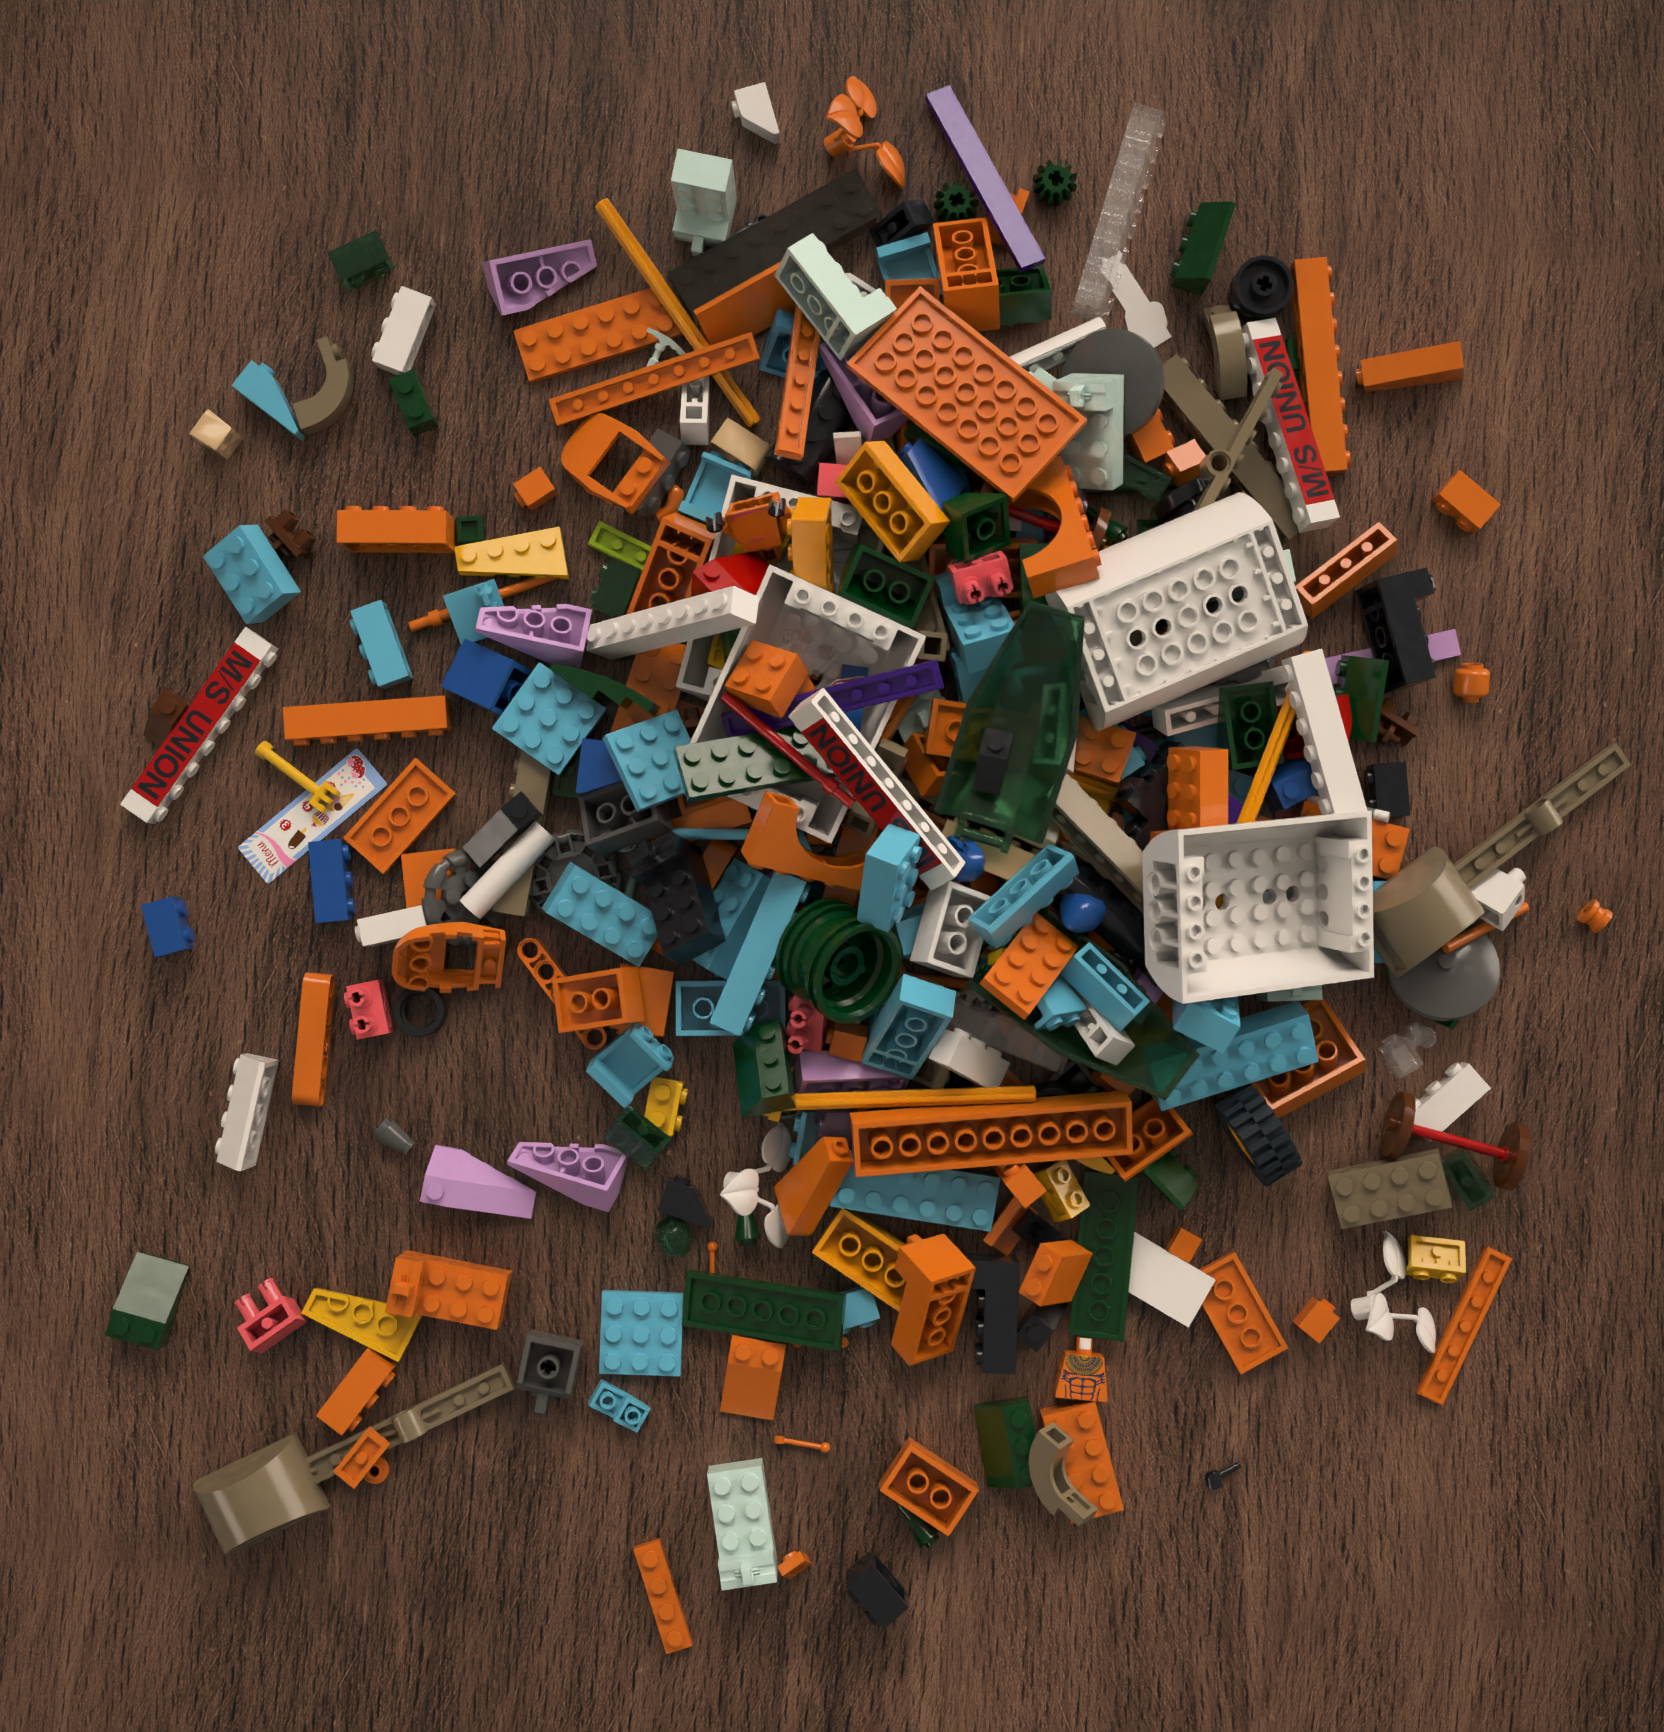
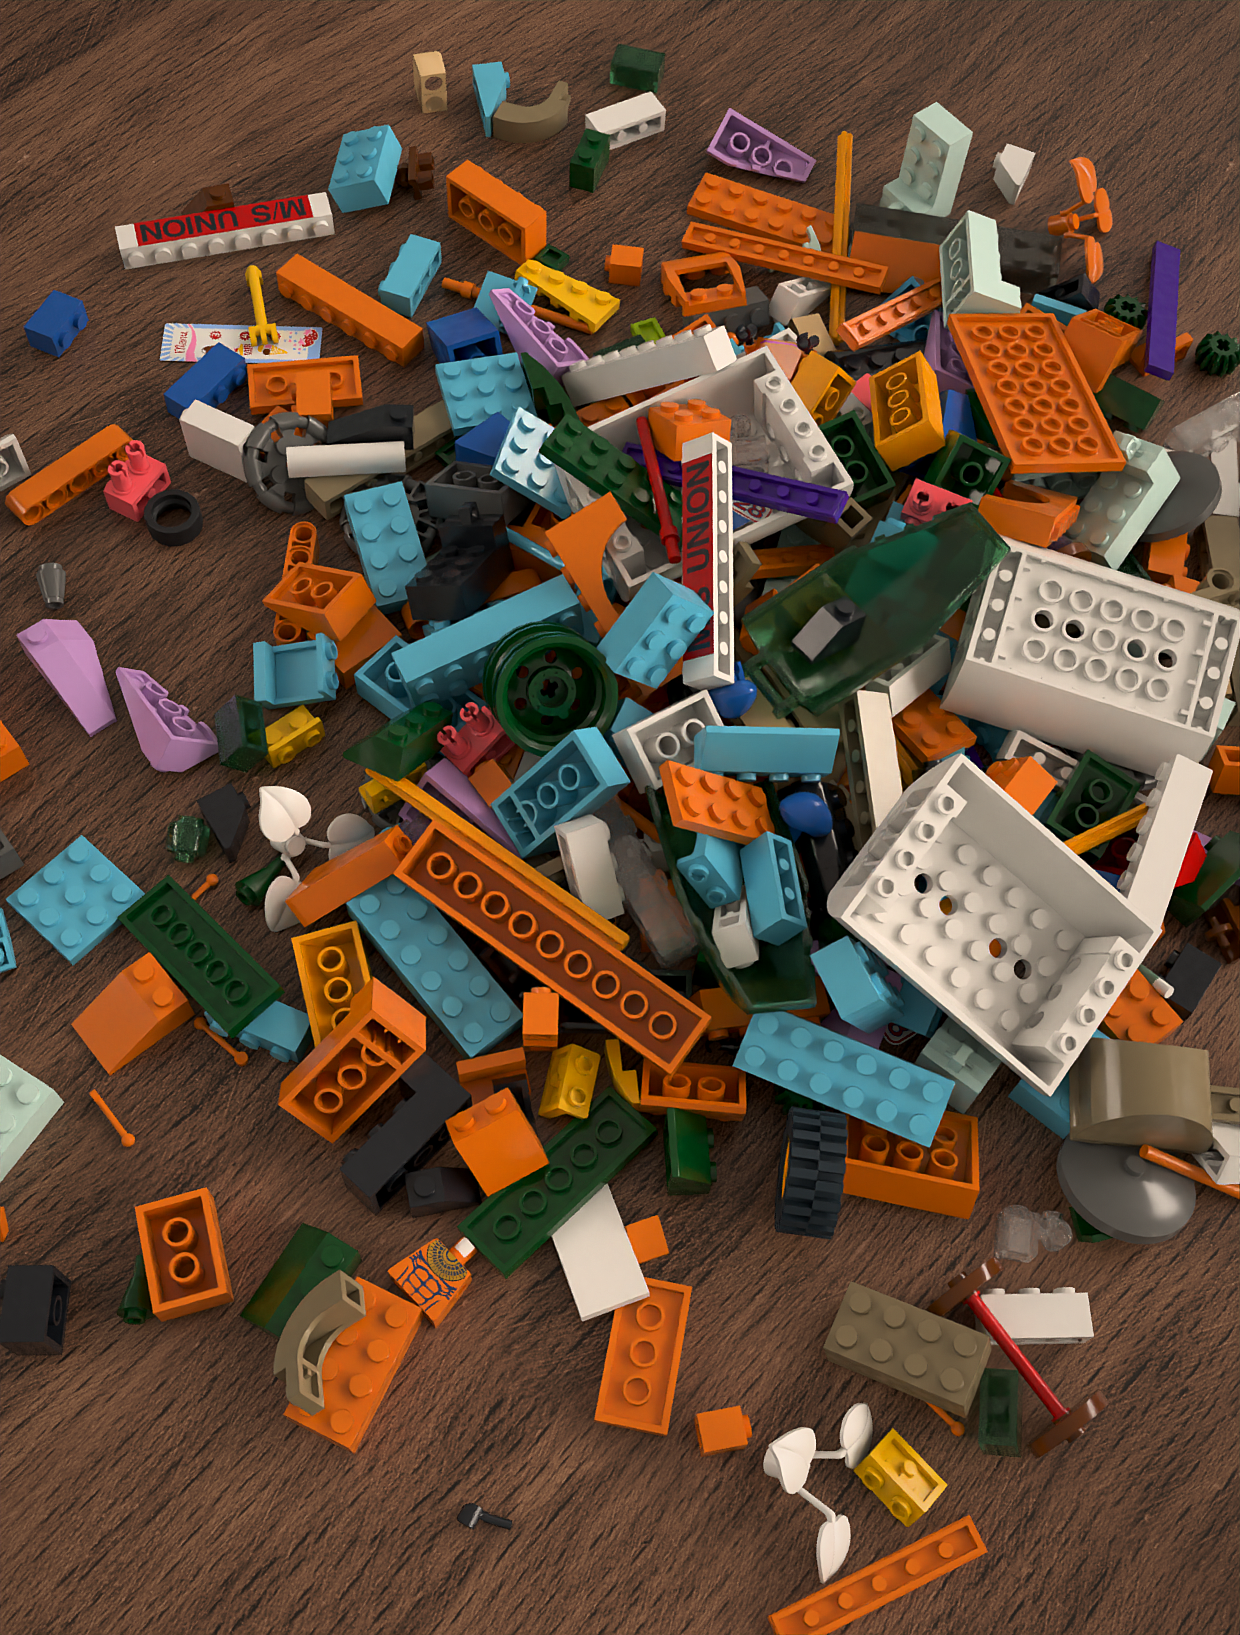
camera: 35 degrees right, 25 degrees down
orange slope [392,922,506,993] -> none
none -> orange brick [291,370,334,434]

